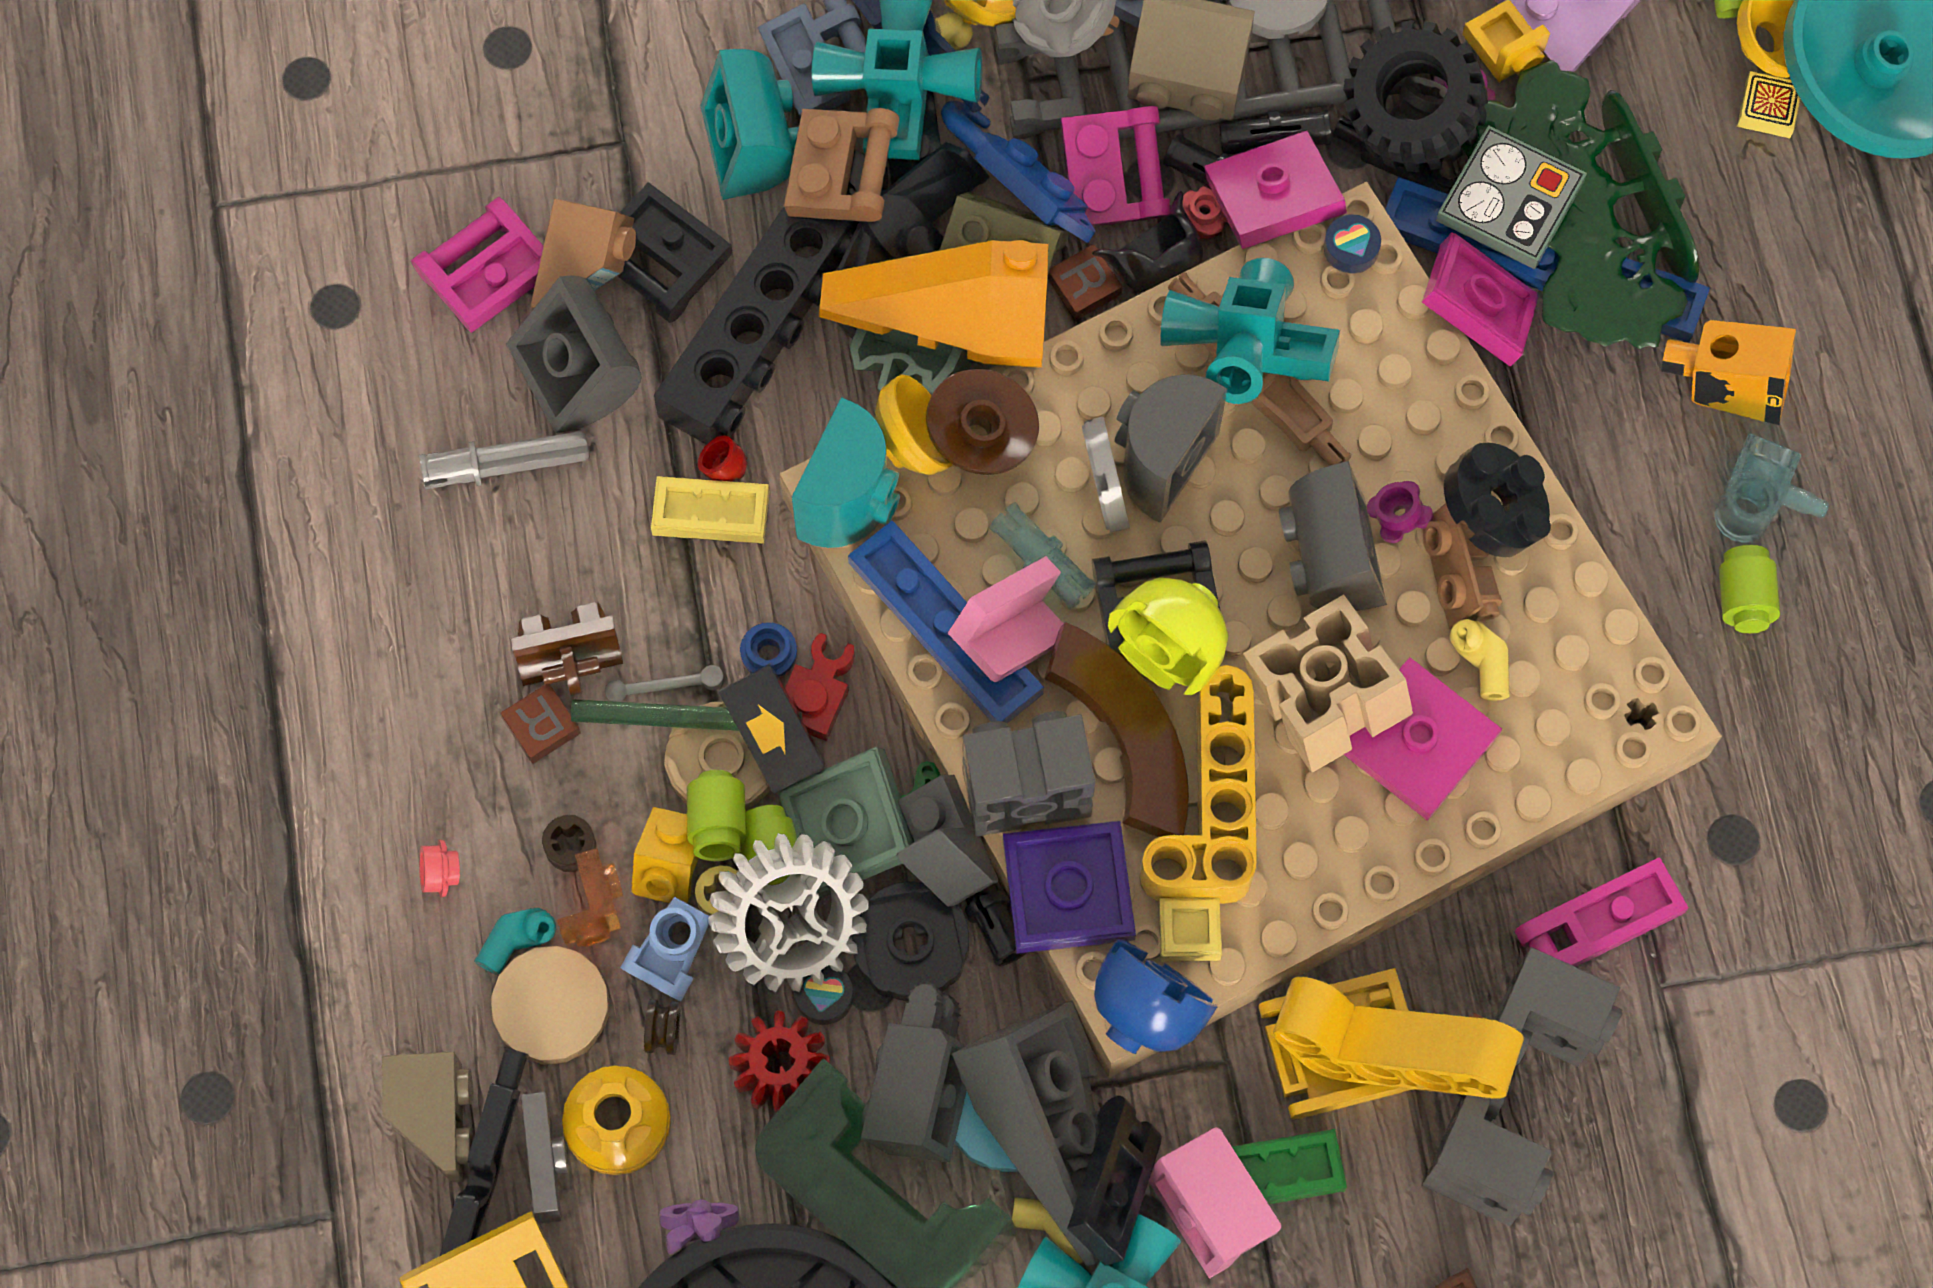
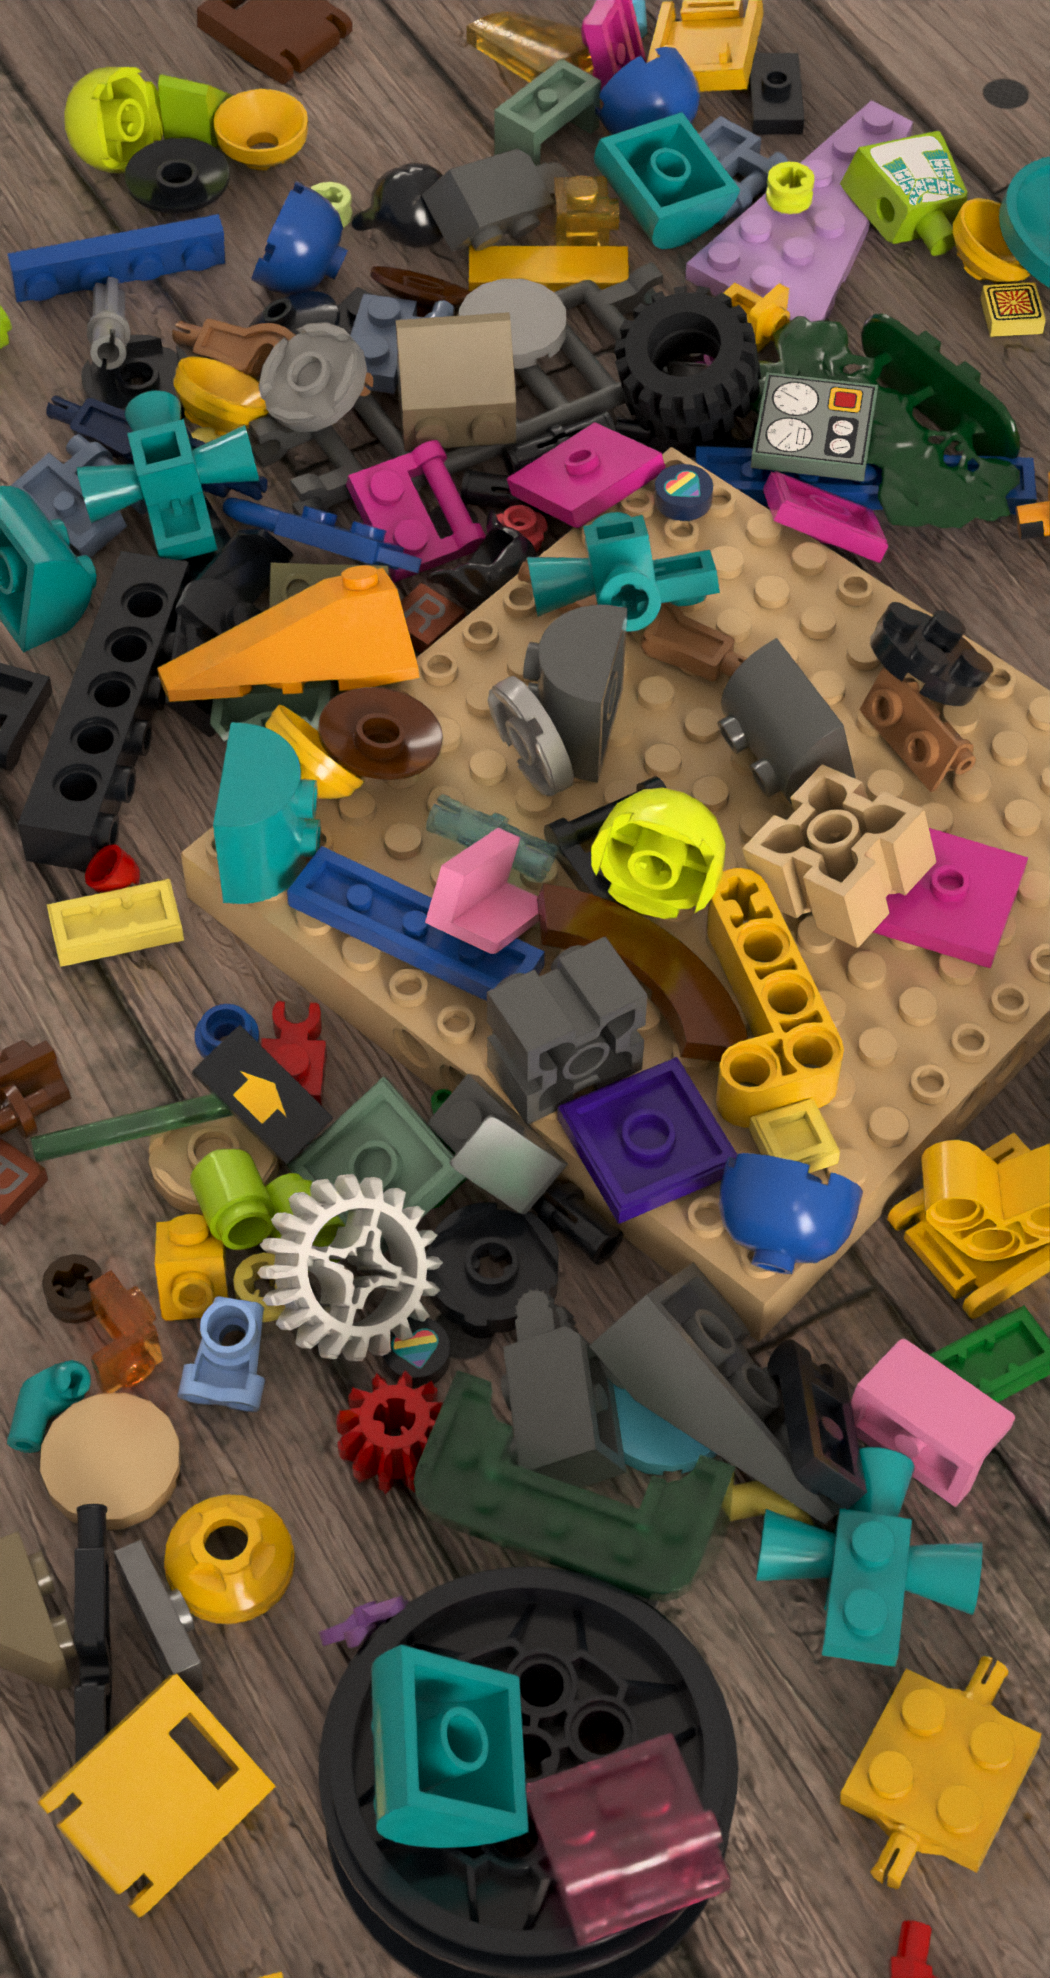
camera: 20 degrees left, 15 degrees down
light grey hinge [605,665,724,702] -> none
dark brown bush [644,999,681,1055] -> none
medium nougat plate [784,108,900,222] -> none
magenta plate [1367,481,1434,543] -> none
light yellow arm [1450,619,1510,701] -> none

